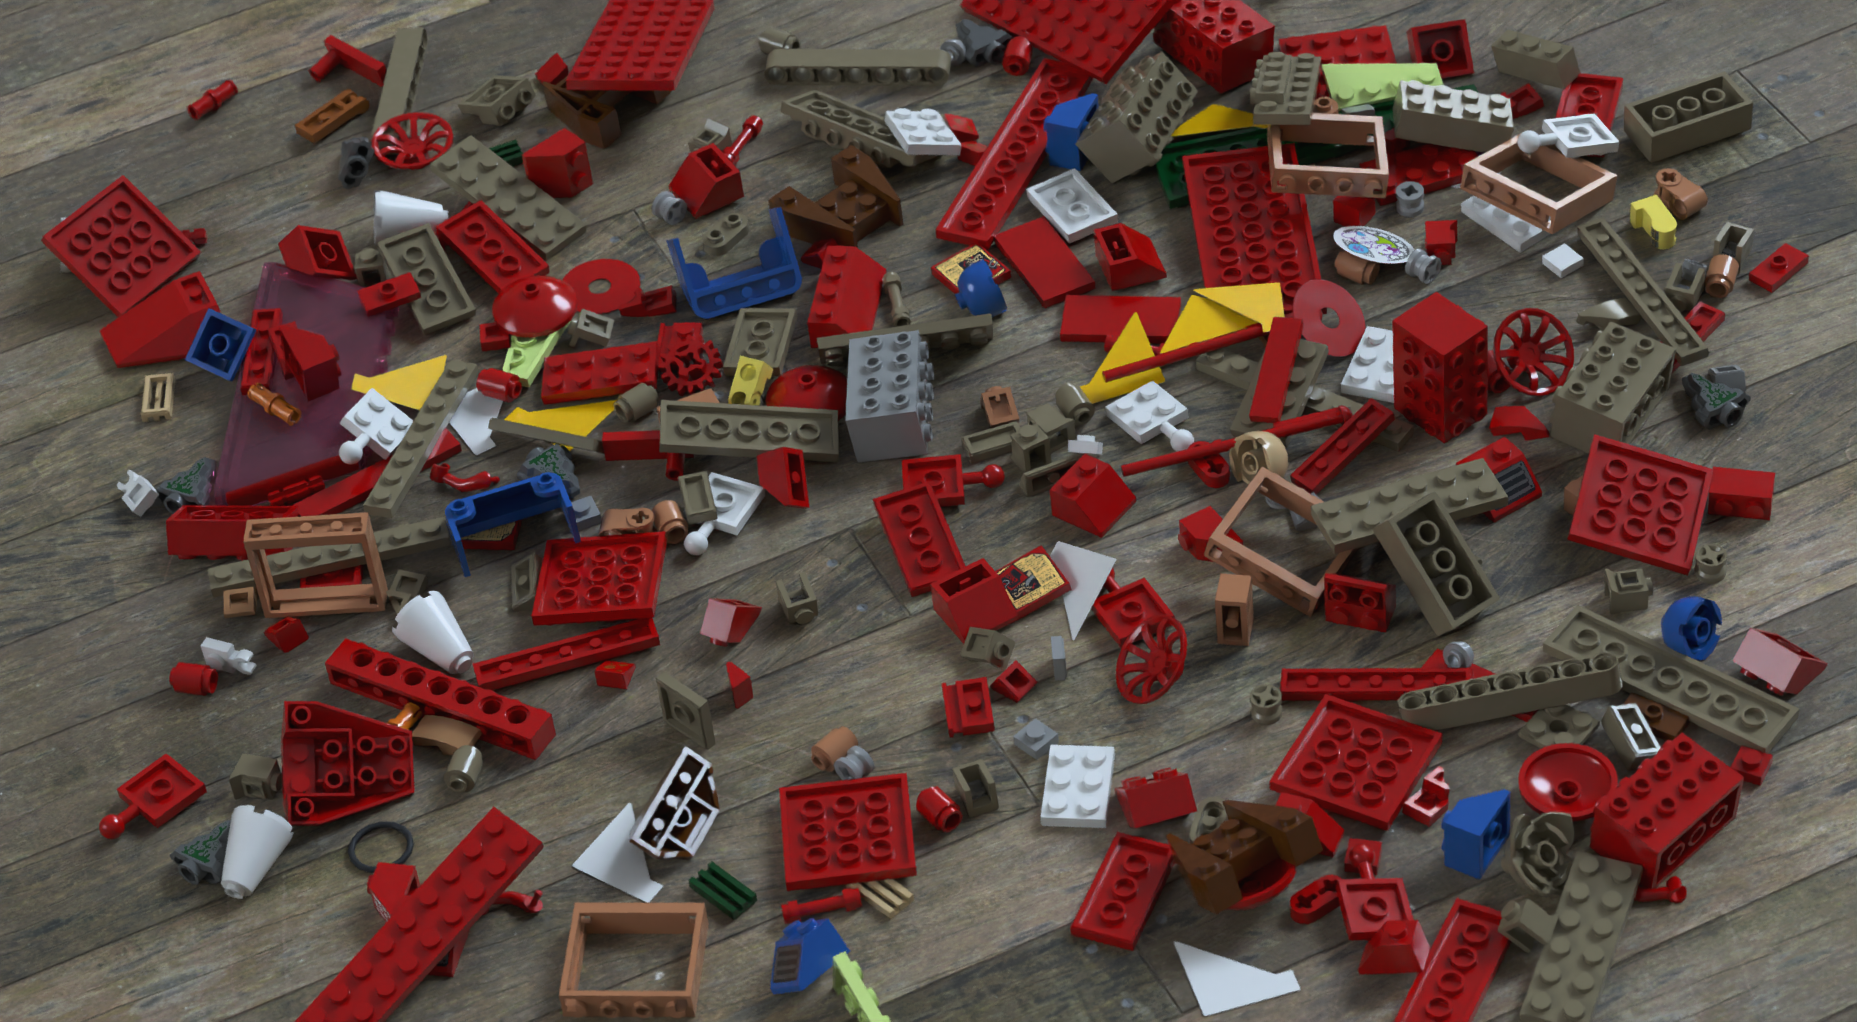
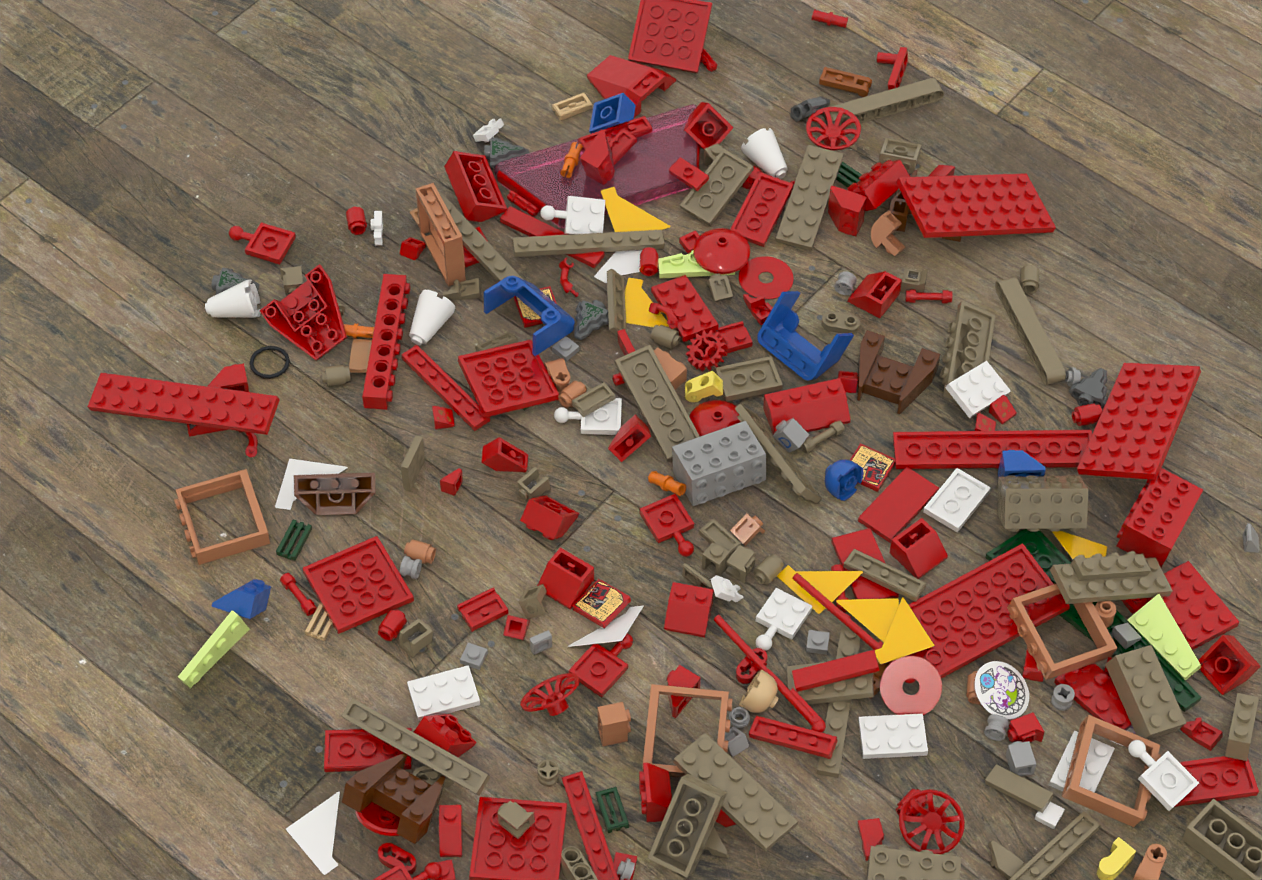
camera: 60 degrees right, 10 degrees up
red tile [872,481,966,597] -> none
red brick [1392,292,1488,444] -> none
red slope [1456,436,1543,523] -> none
none -> dark tan plate [341,698,491,796]
none -> dark tan window [497,801,535,839]
none -> red slope [520,495,579,540]
none -> dark green tile [595,787,629,833]
none -> orange pin [648,471,686,496]
none -> red piece [649,303,678,329]
none -> light grey brick [773,418,809,453]
none -> light grey plate [806,630,829,655]
none -> dark tan tile [844,549,926,602]
none -> red brick [847,160,910,211]
none -> nougat brick [871,211,906,256]
none -> dark tan tile [985,764,1054,813]
none -> light grey brick [1005,741,1036,776]

